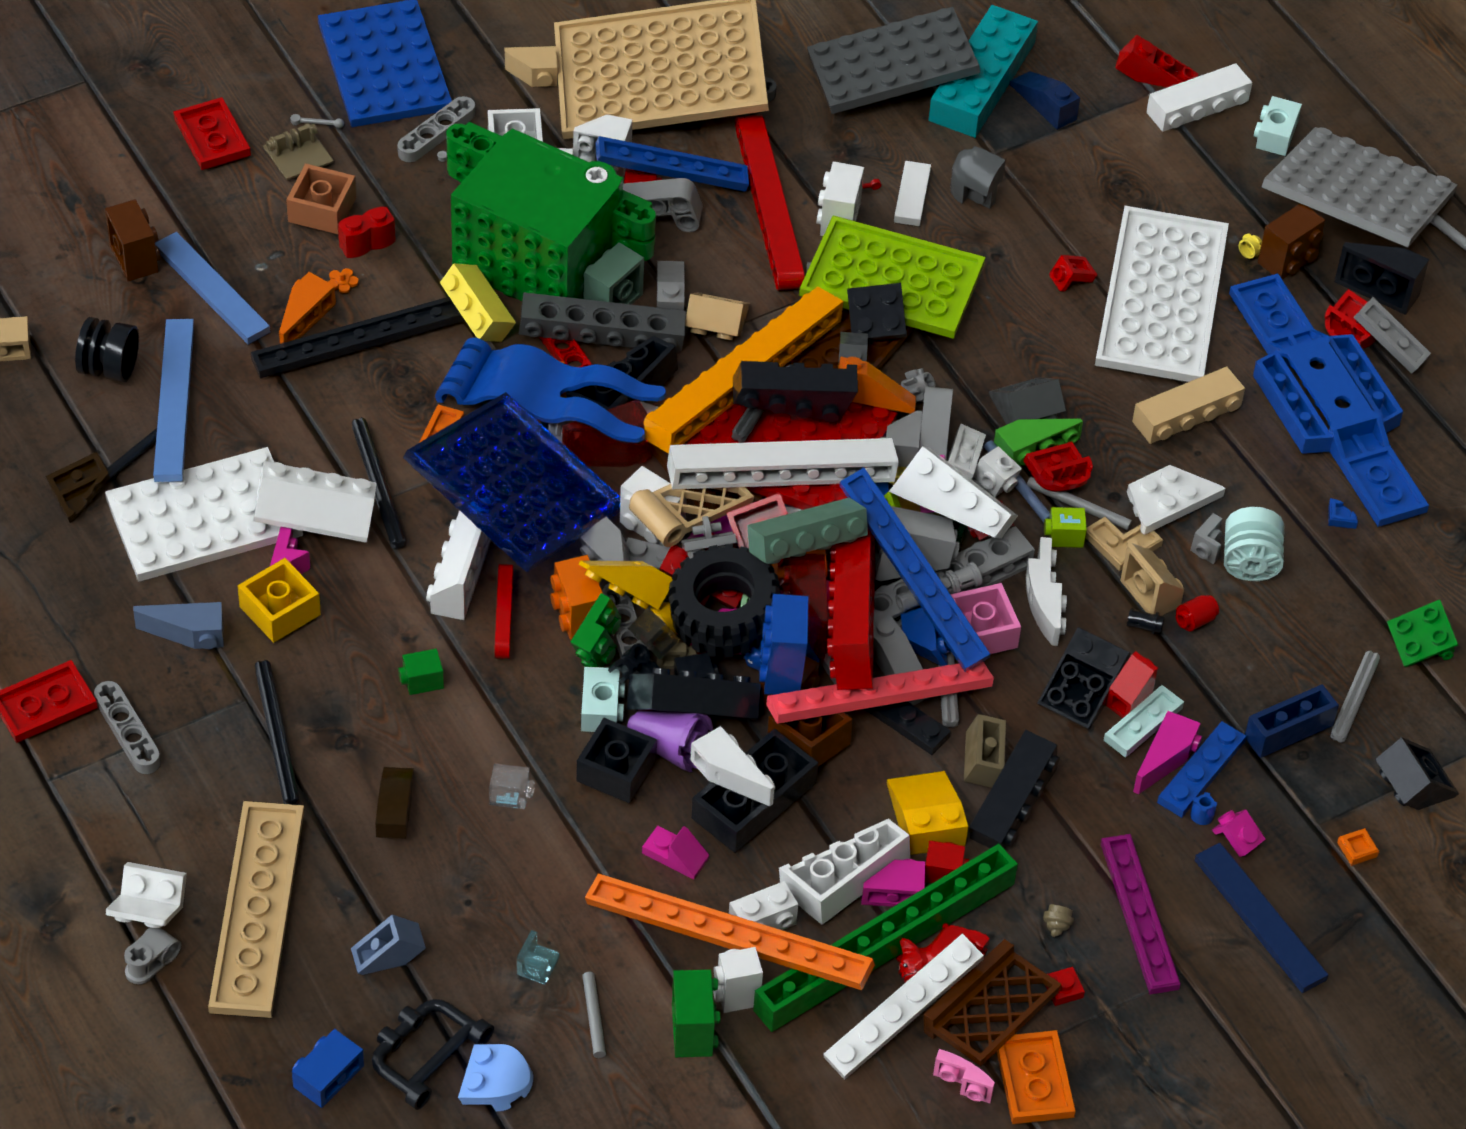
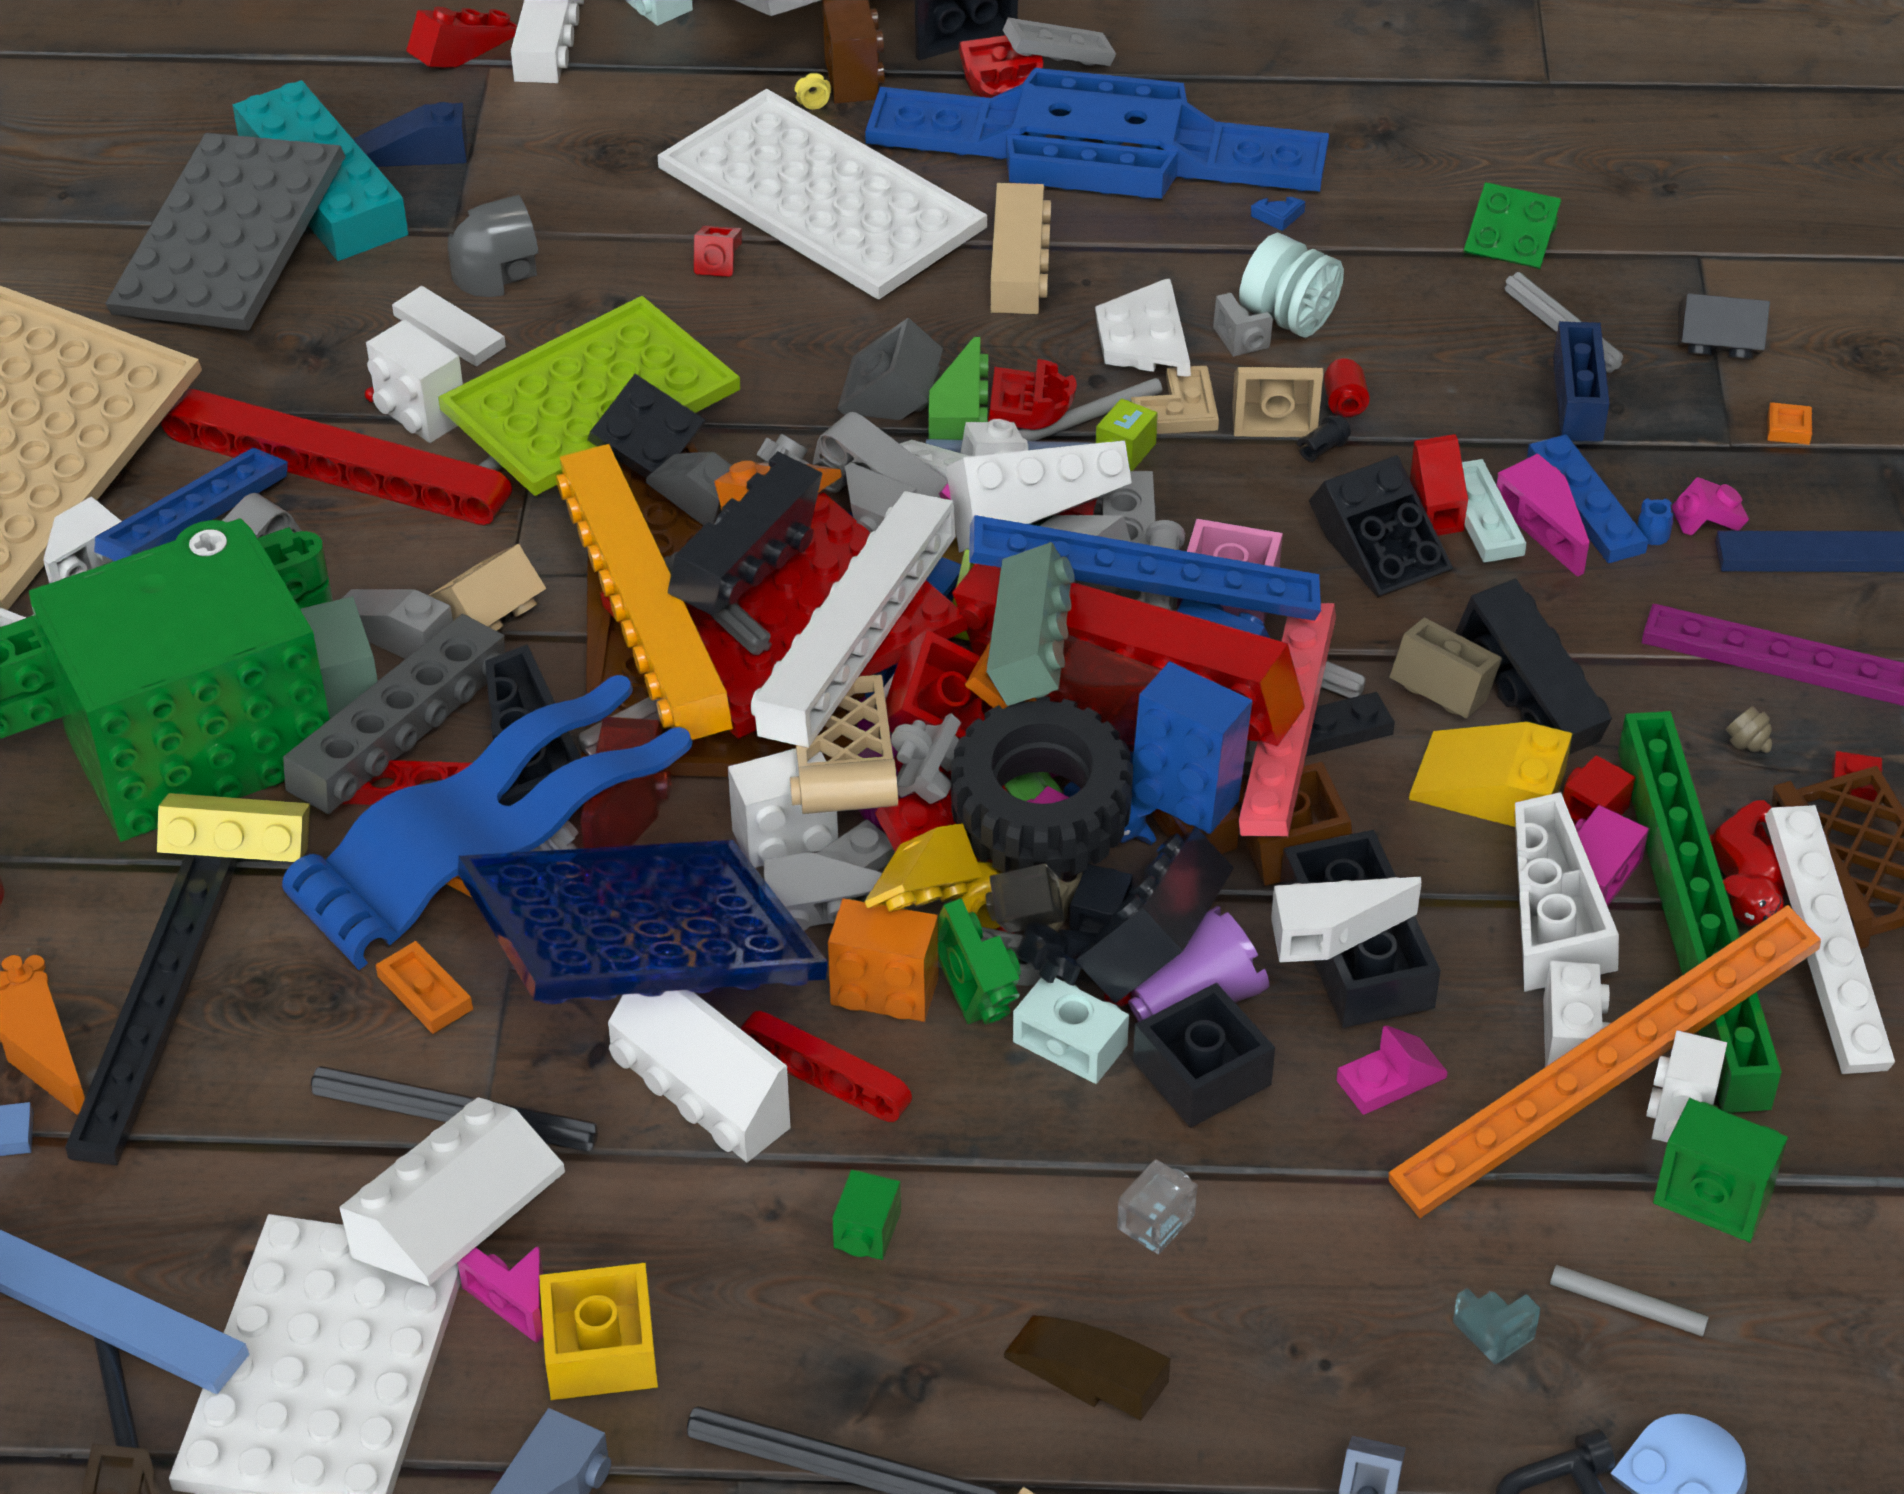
camera: 55 degrees left, 5 degrees down
white slope [1026,537,1067,646] -> none

